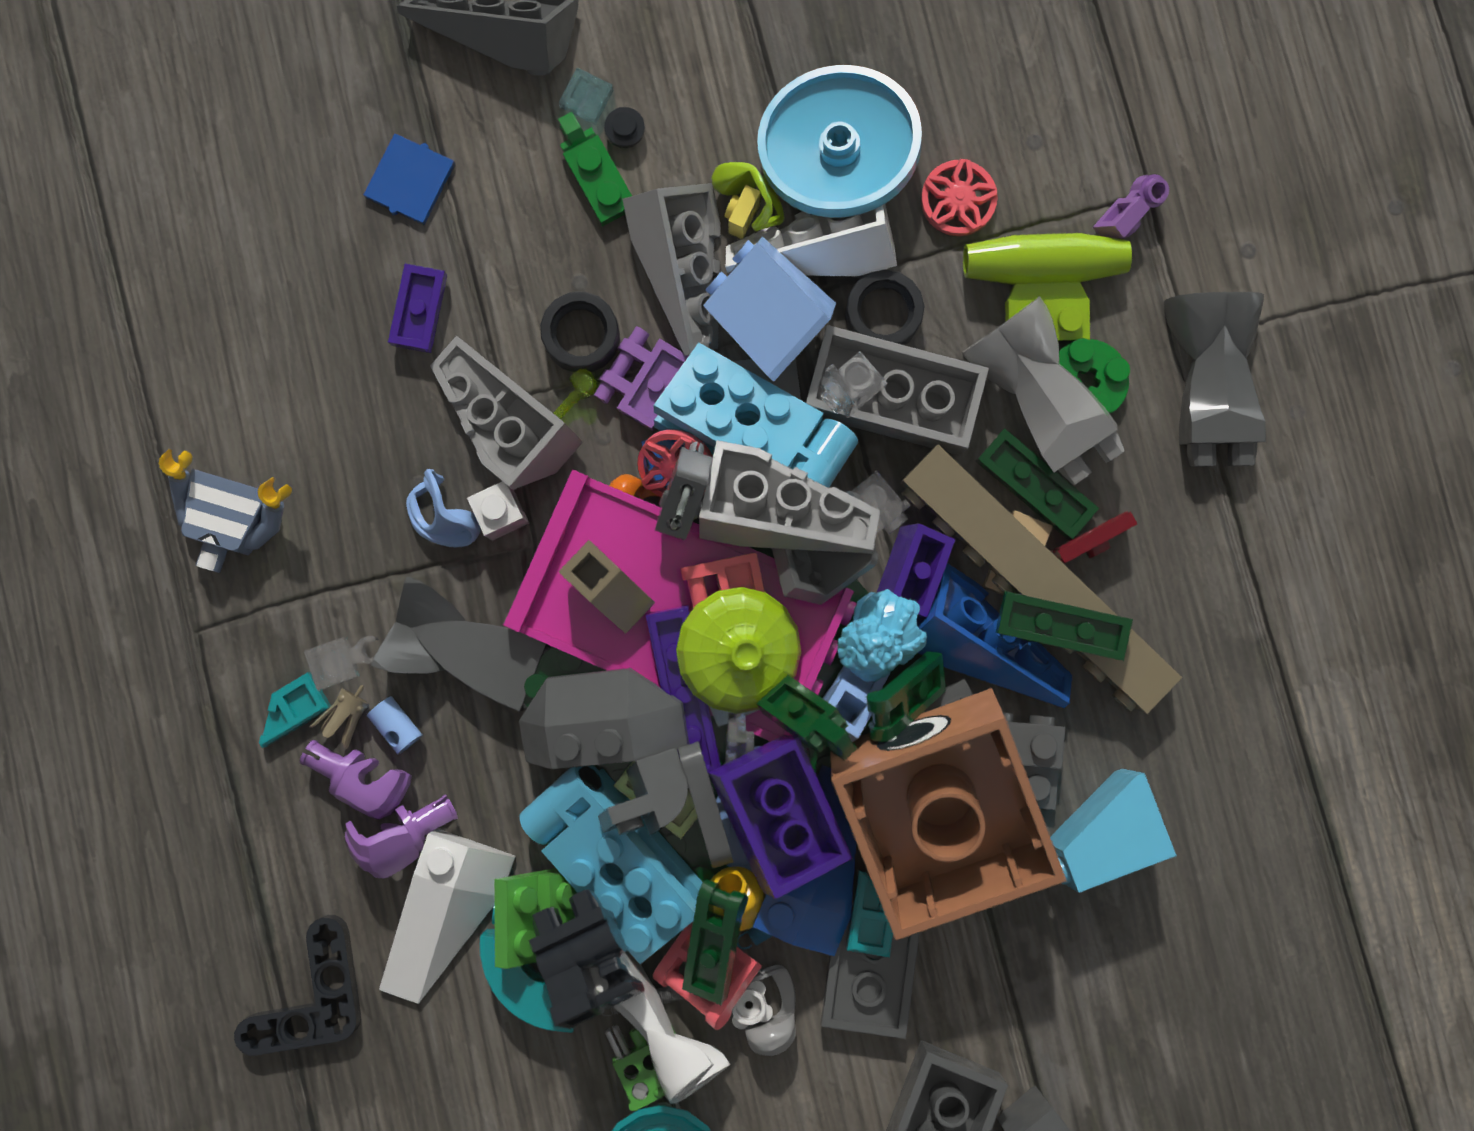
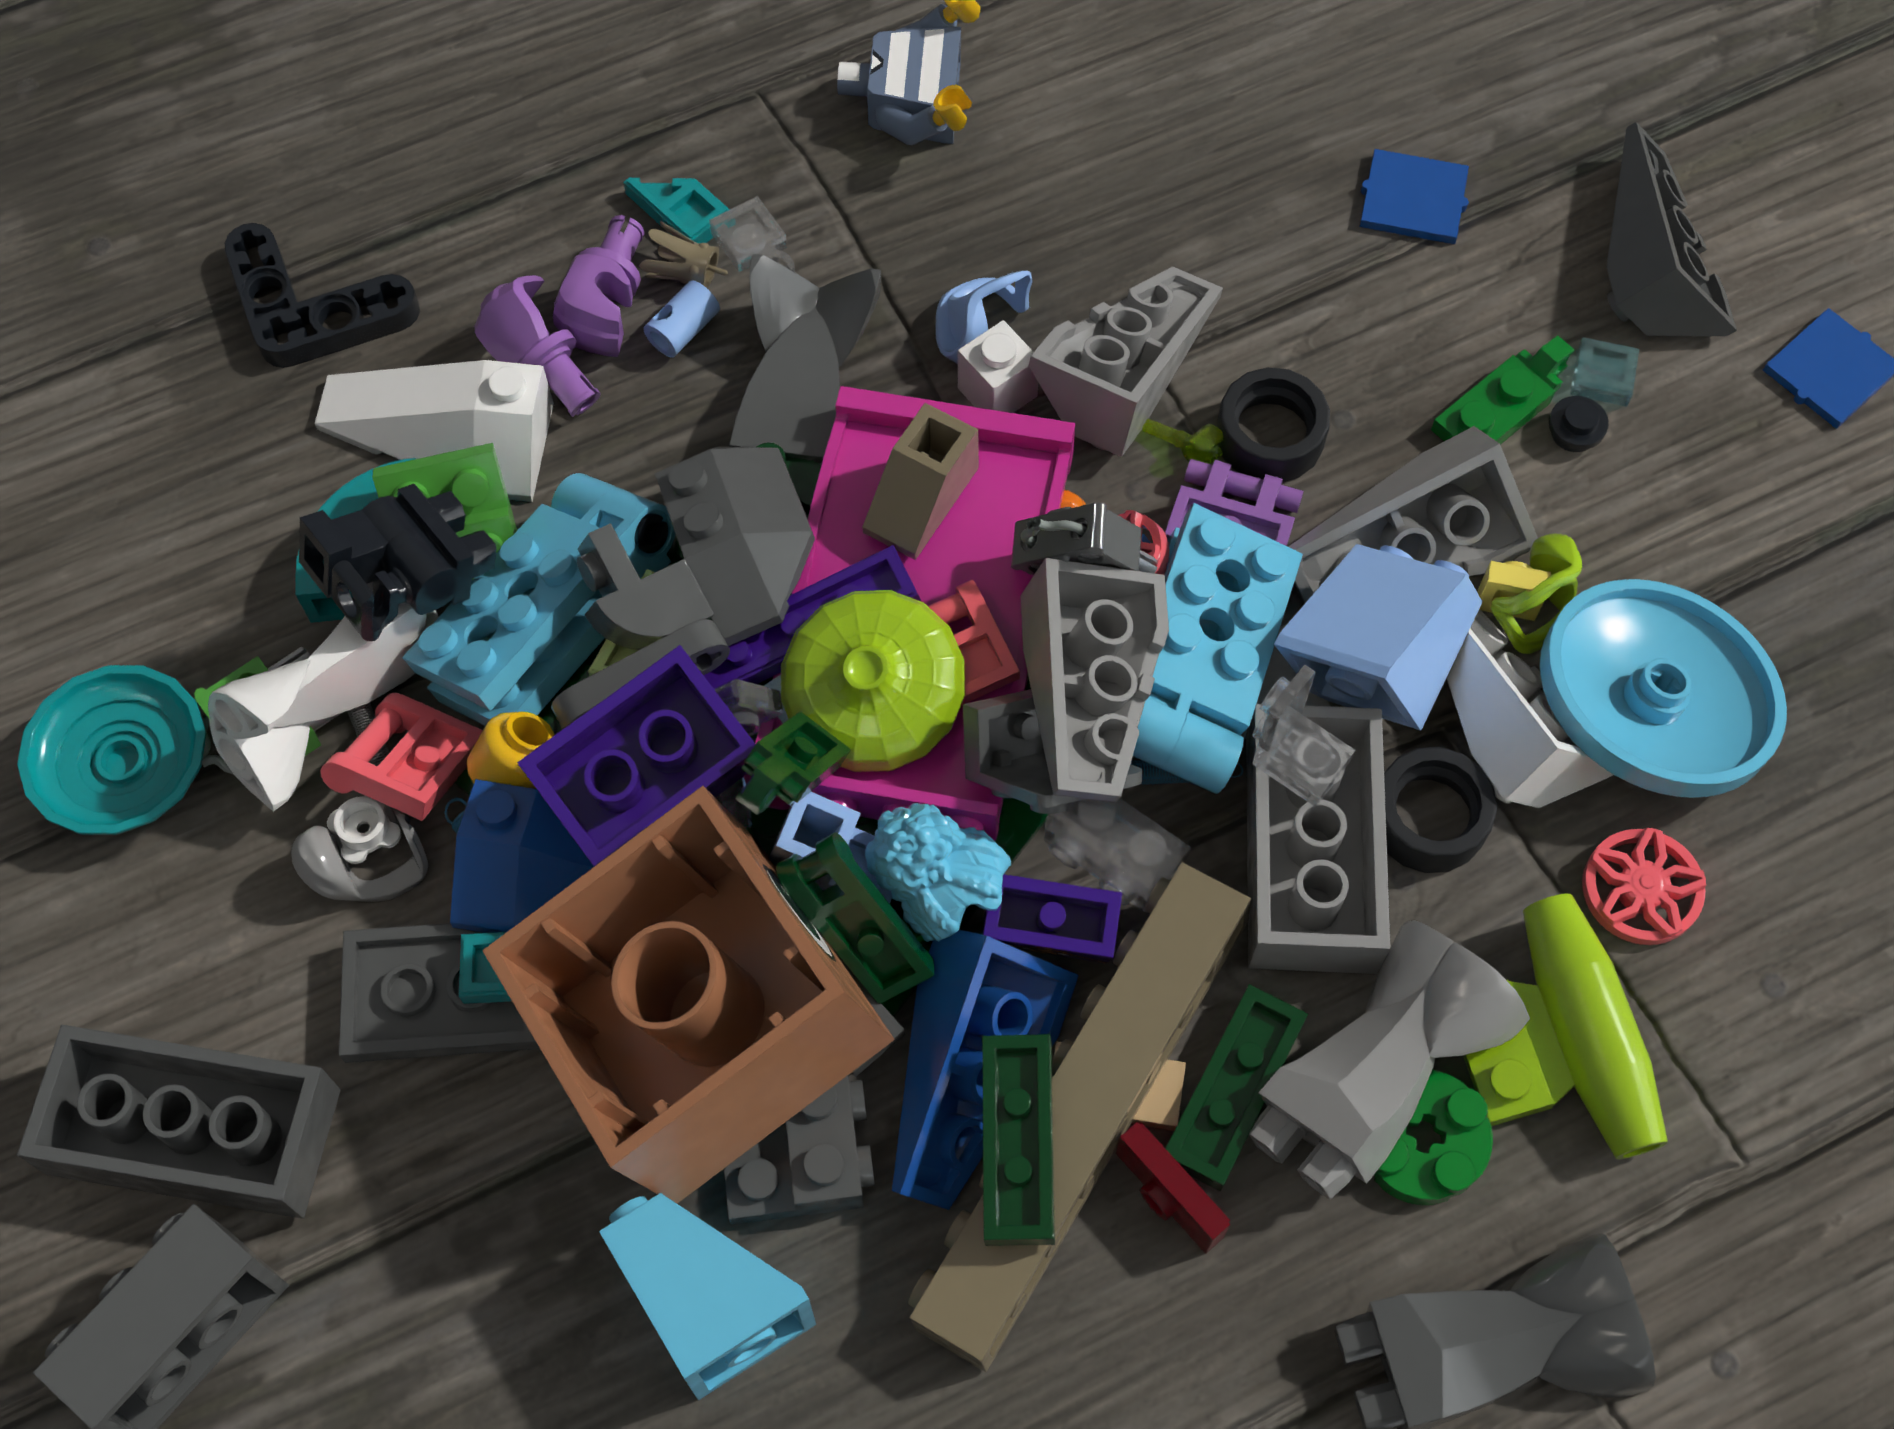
camera: 80 degrees right, 20 degrees down
dark purple plate [388,263,448,353] -> none
dark green plate [682,879,748,1005] -> none
medium lavender plate [1092,174,1169,238] -> none

